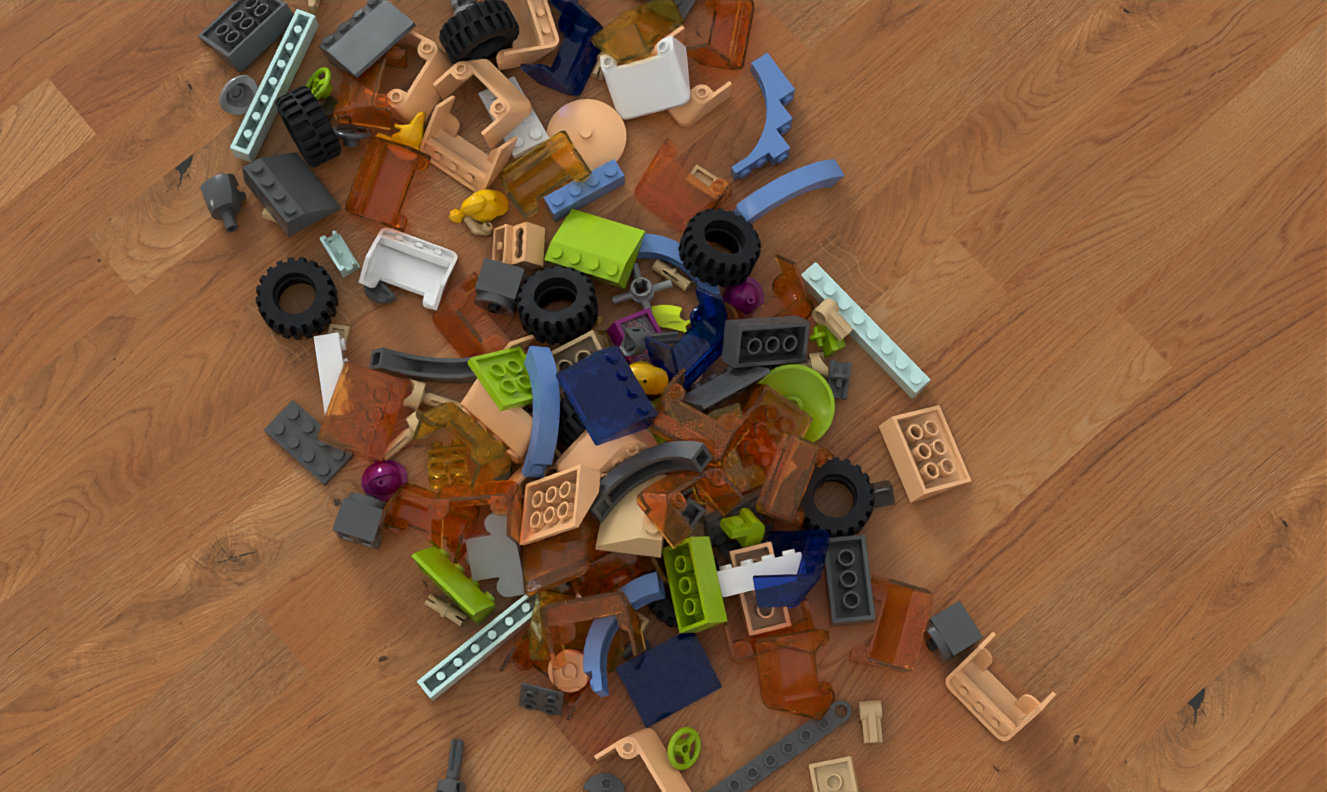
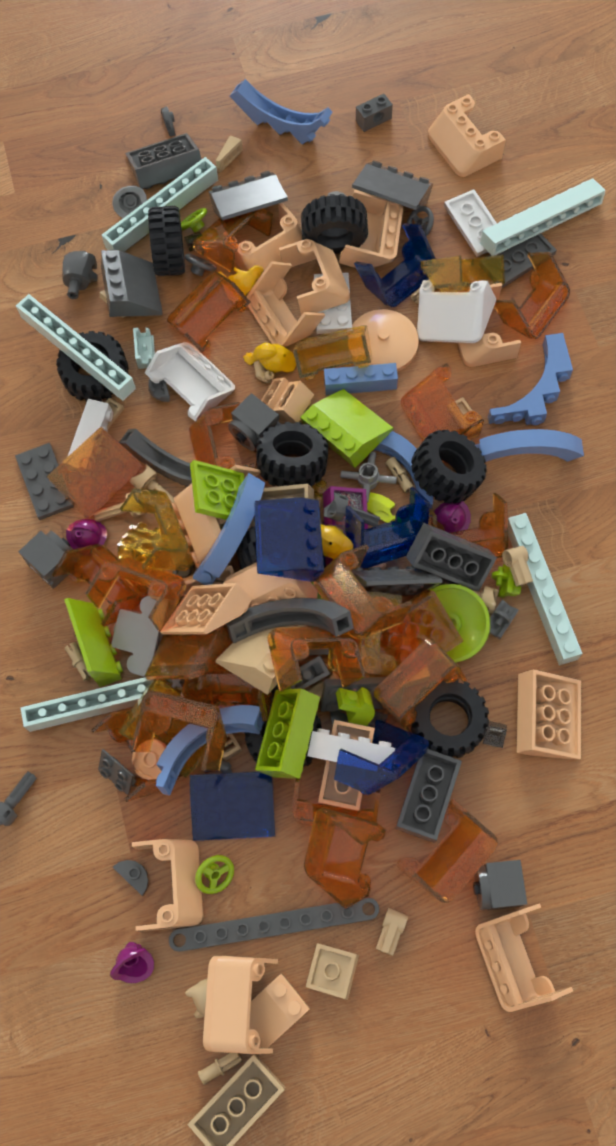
camera: 30 degrees right, 5 degrees down
none -> light aqua brick [16,294,136,401]

